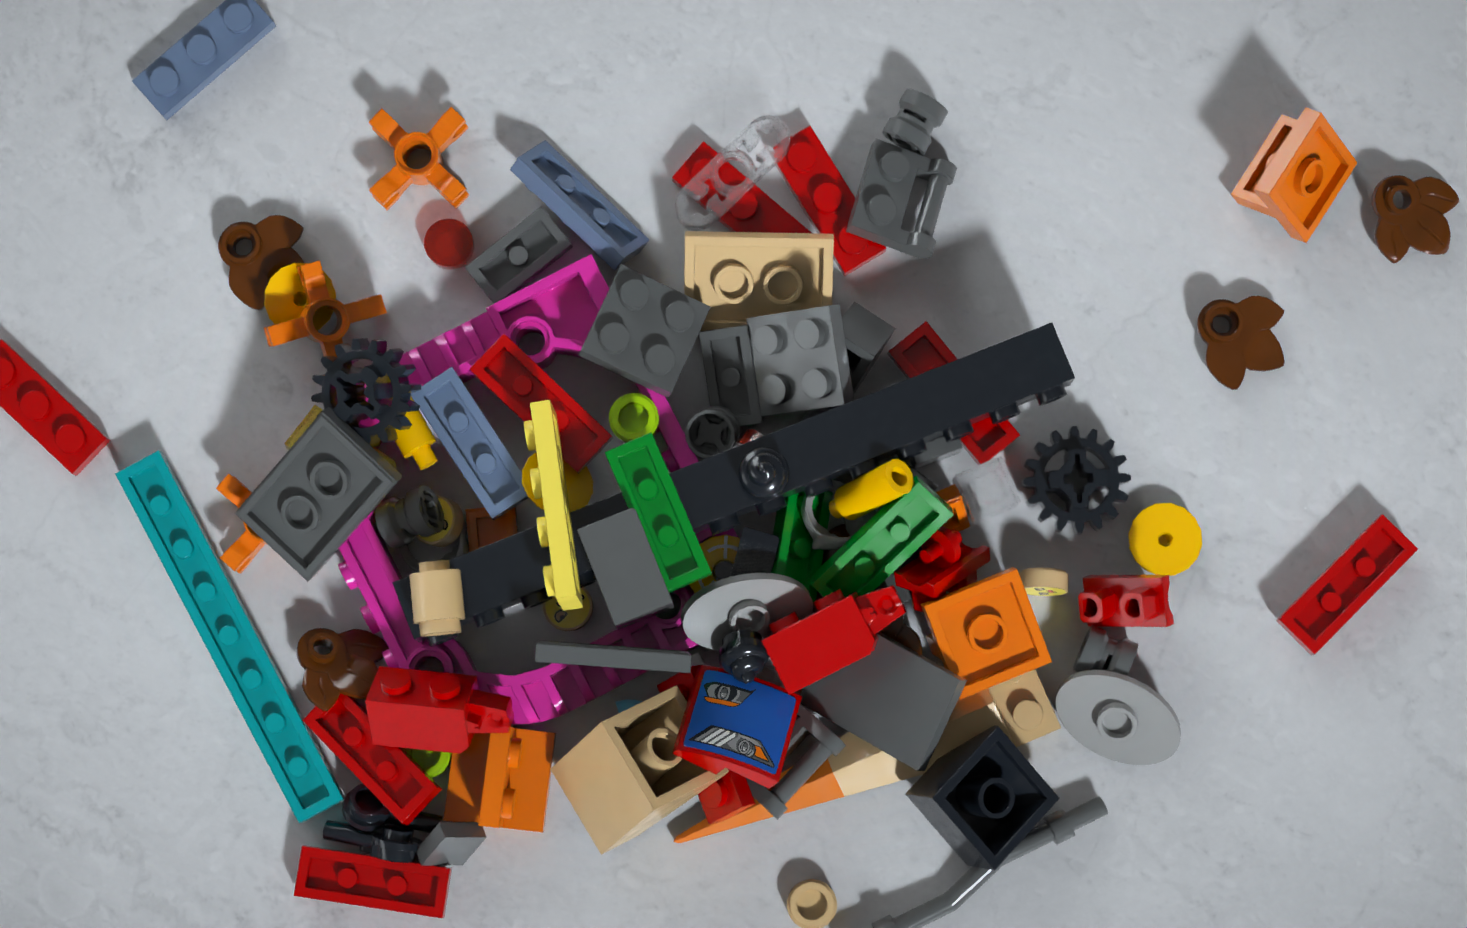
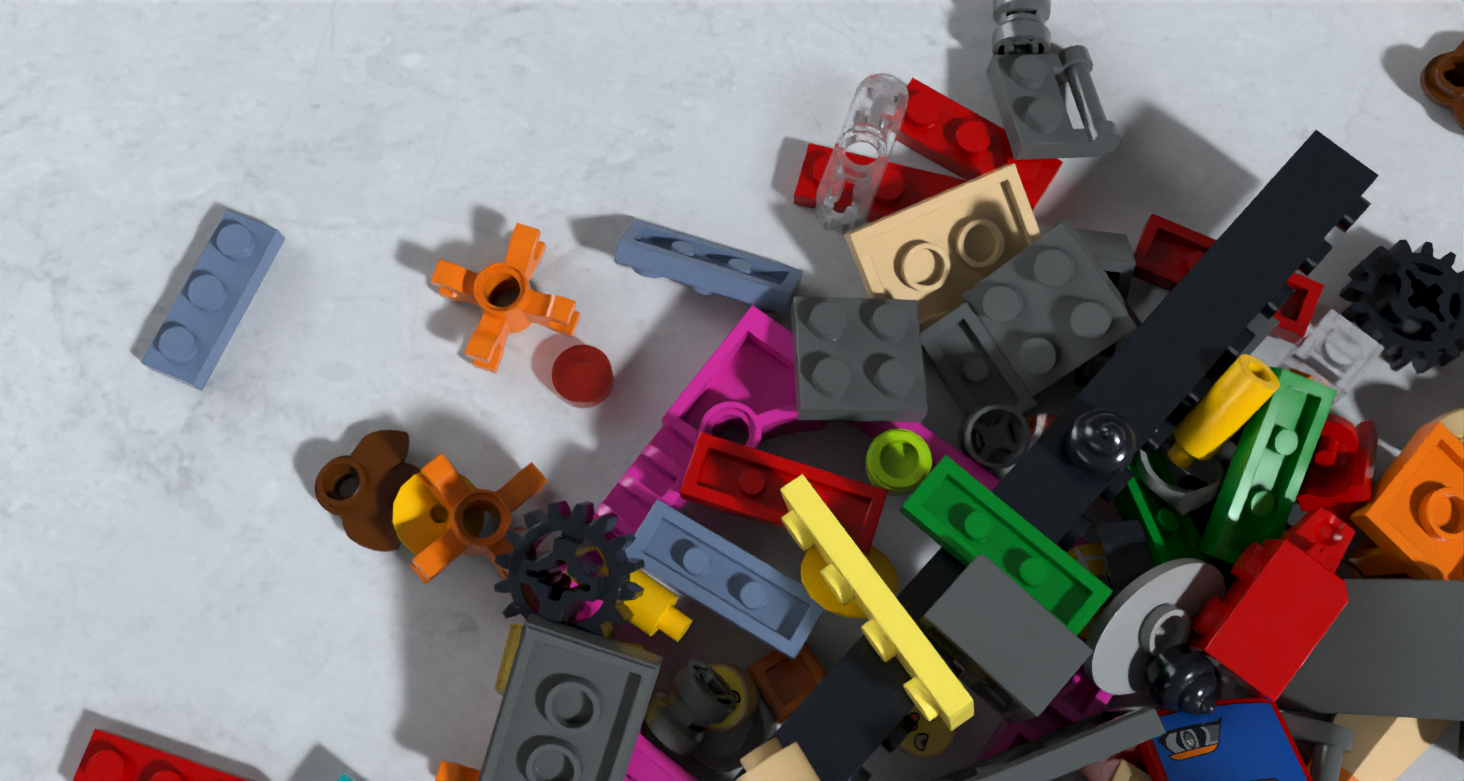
camera: 25 degrees left, 10 degrees down
dark grey plate [465,206,573,304] -> none

